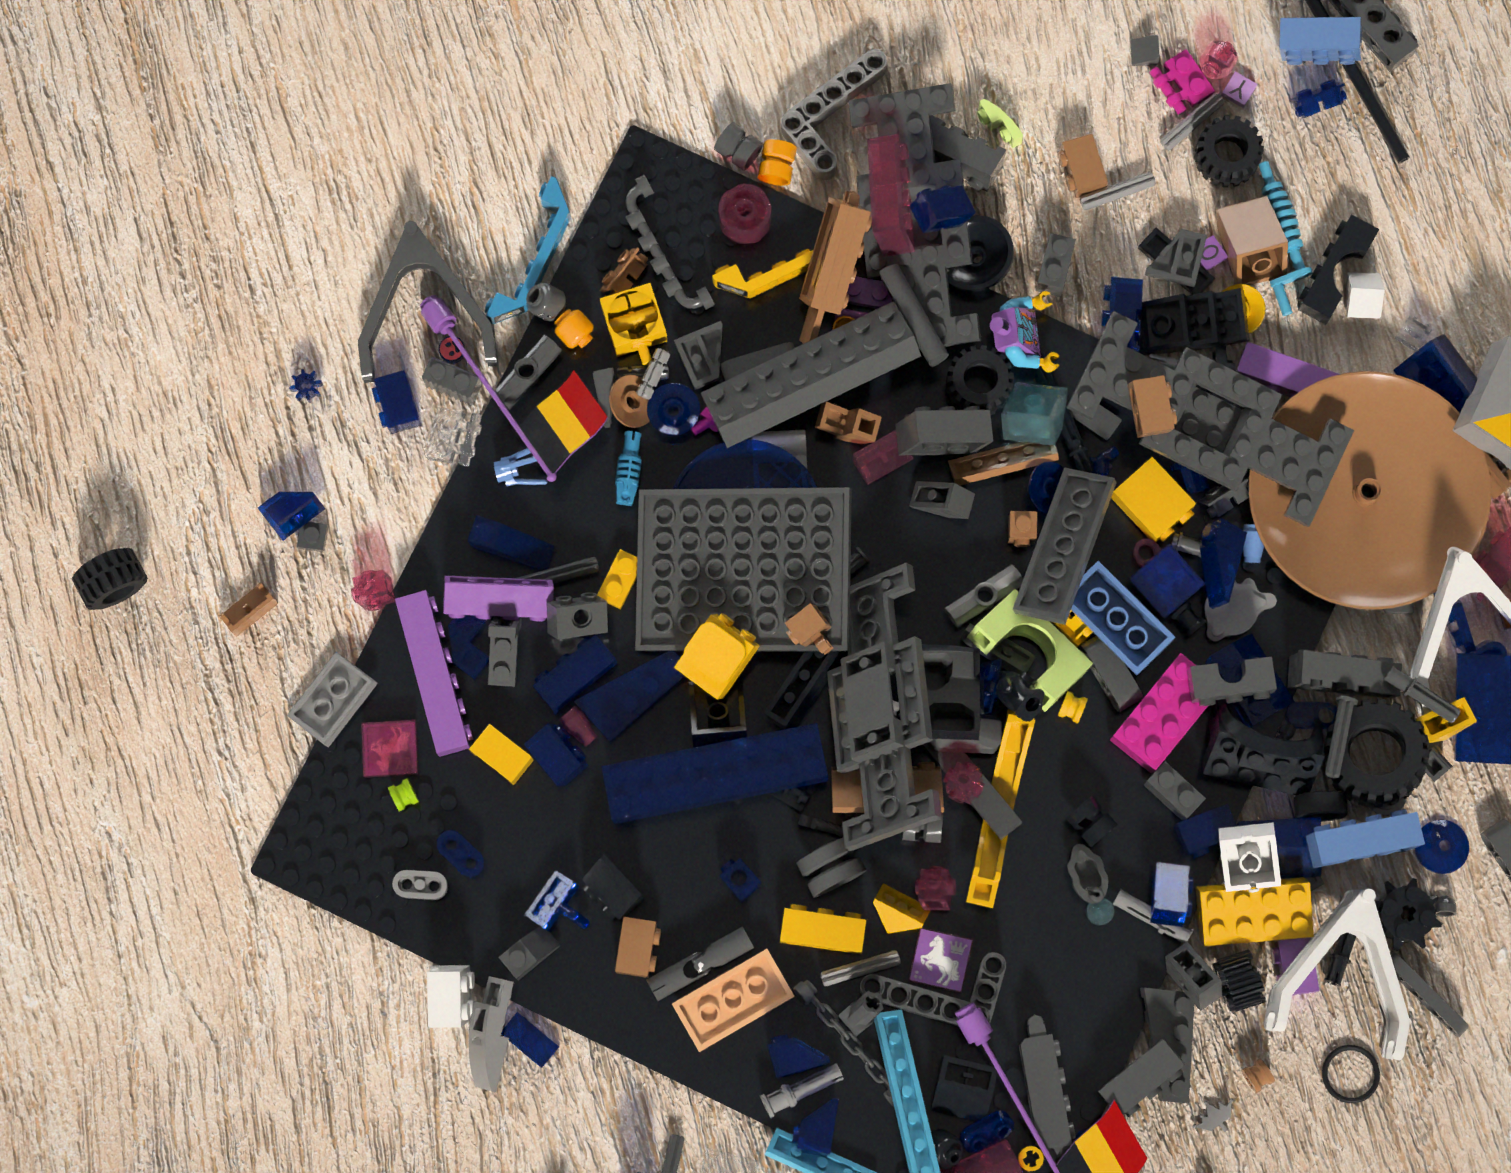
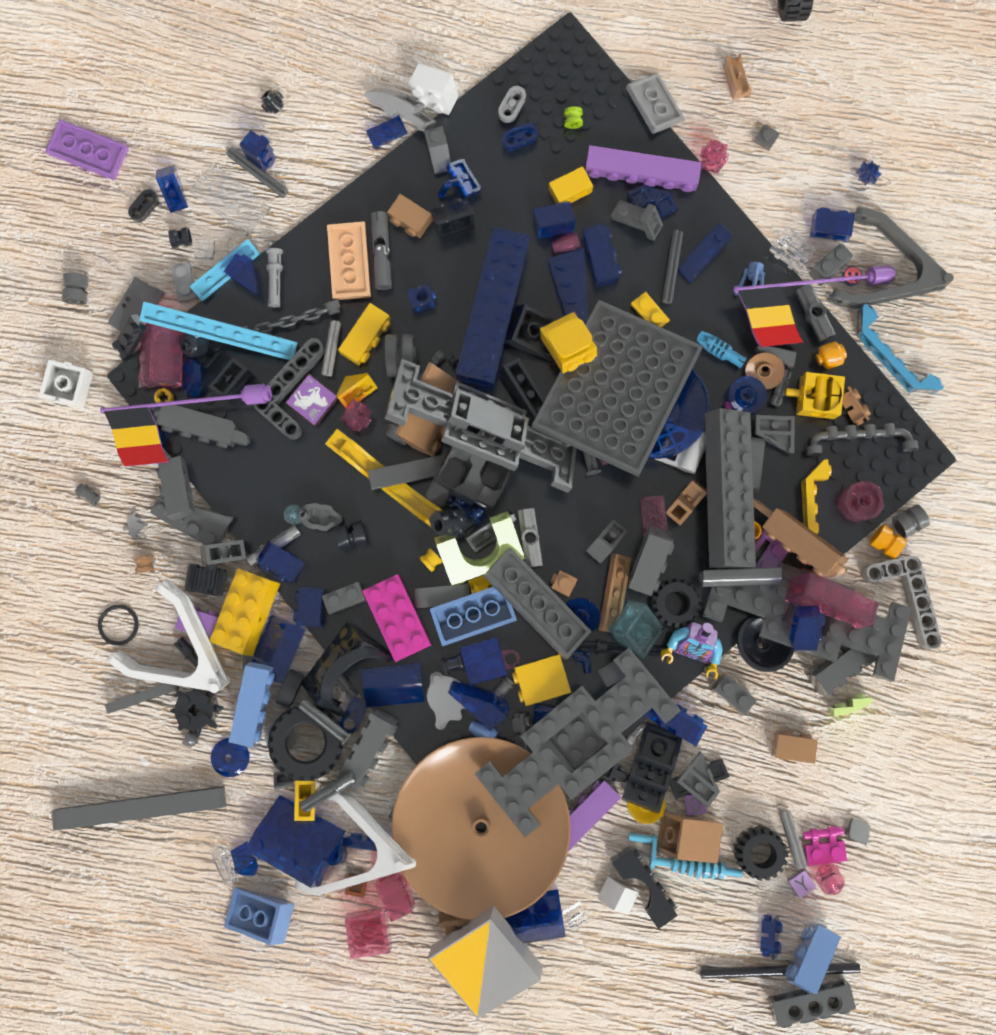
camera: 115 degrees right, 5 degrees up
clear blue slope [258,492,325,541] -> none
clear pink tile [361,720,419,778] -> none
medium lavender brick [443,576,554,621] -> none
dark grey head [526,283,566,321] -> none
dark grey brick [547,593,608,639] -> none
light grey axle [636,348,670,400] -> none
clear blue slope [767,1034,830,1079] -> none
medium nougat brick [785,603,833,655] -> none
dark grey piece [838,991,884,1037] -> none
clear pink brick [943,762,985,805] -> none
light grey axle [1080,172,1155,210] -> none
medium nougat brick [1127,375,1177,438] -> none
dark grey arch [1187,657,1277,706] -> none
white brick [1218,822,1281,893] -> none

